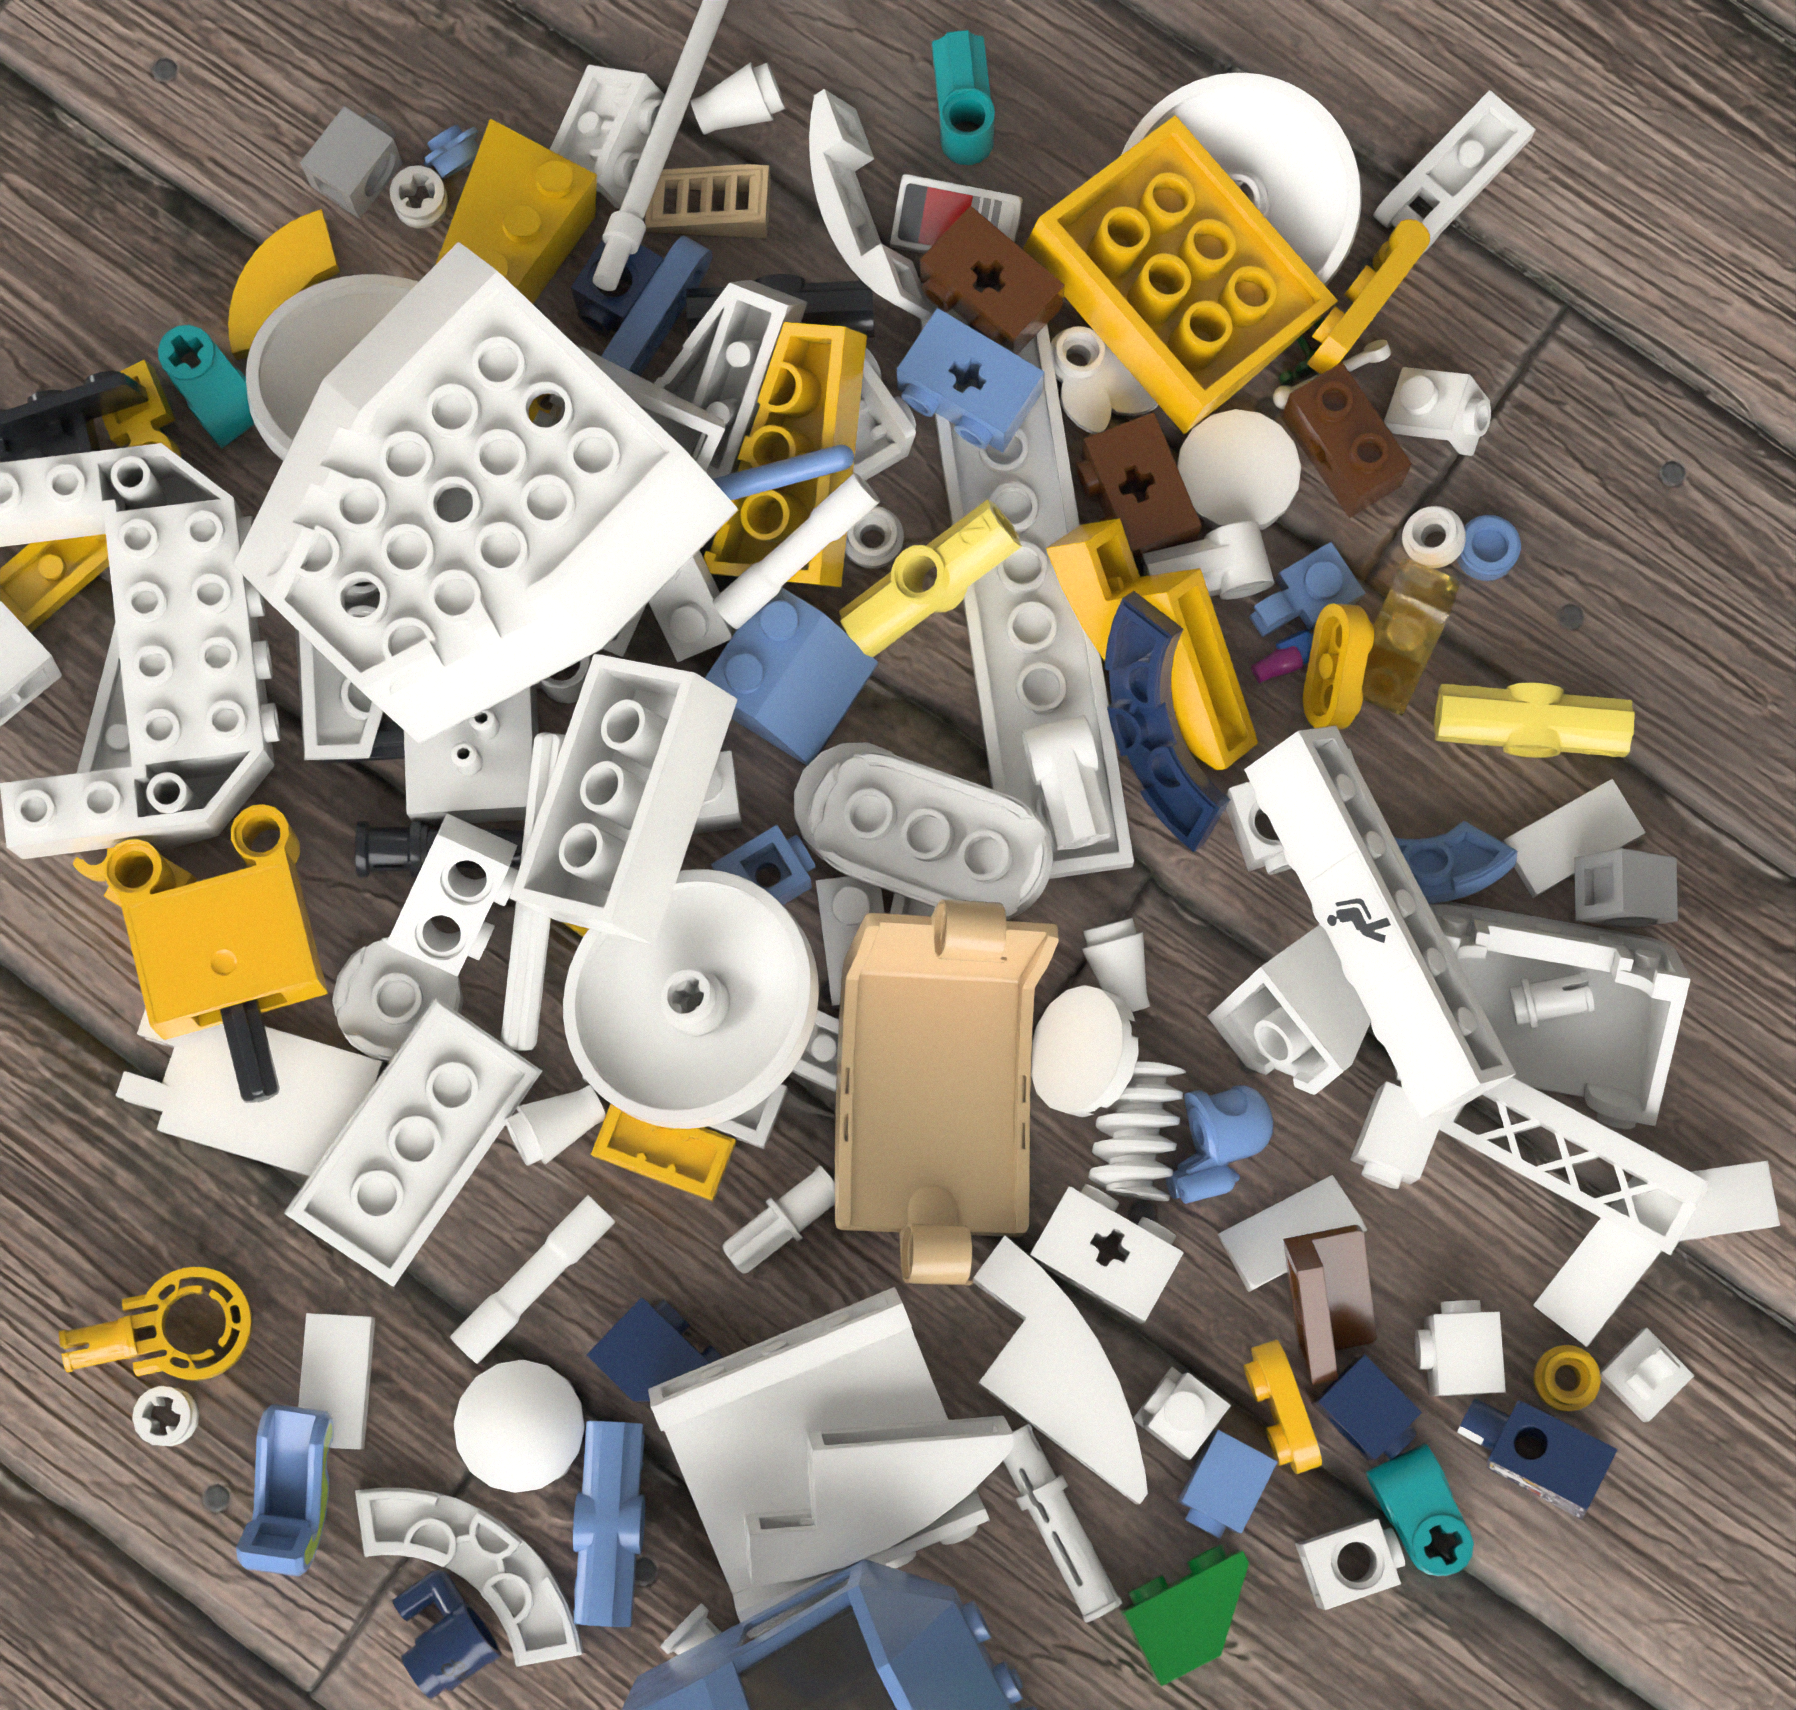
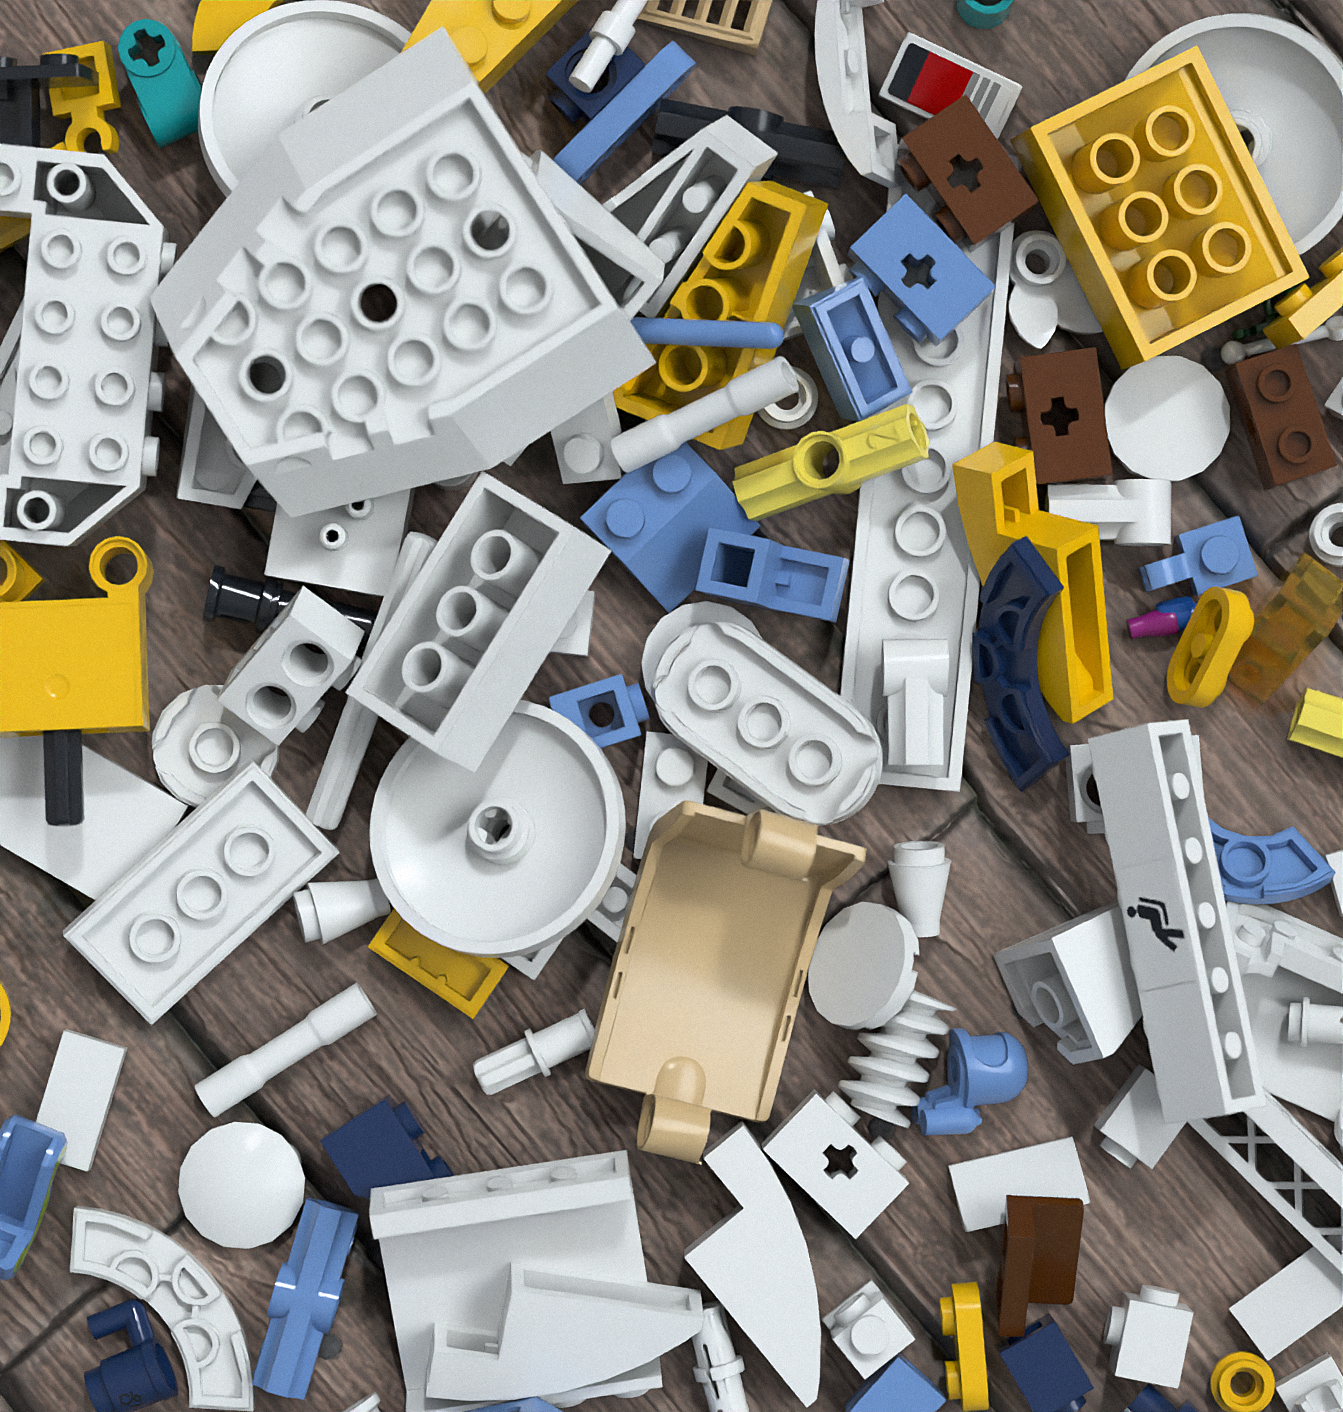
camera: 15 degrees right, 10 degrees up
none -> medium blue brick [695,527,850,623]
none -> medium blue slope [792,277,913,422]

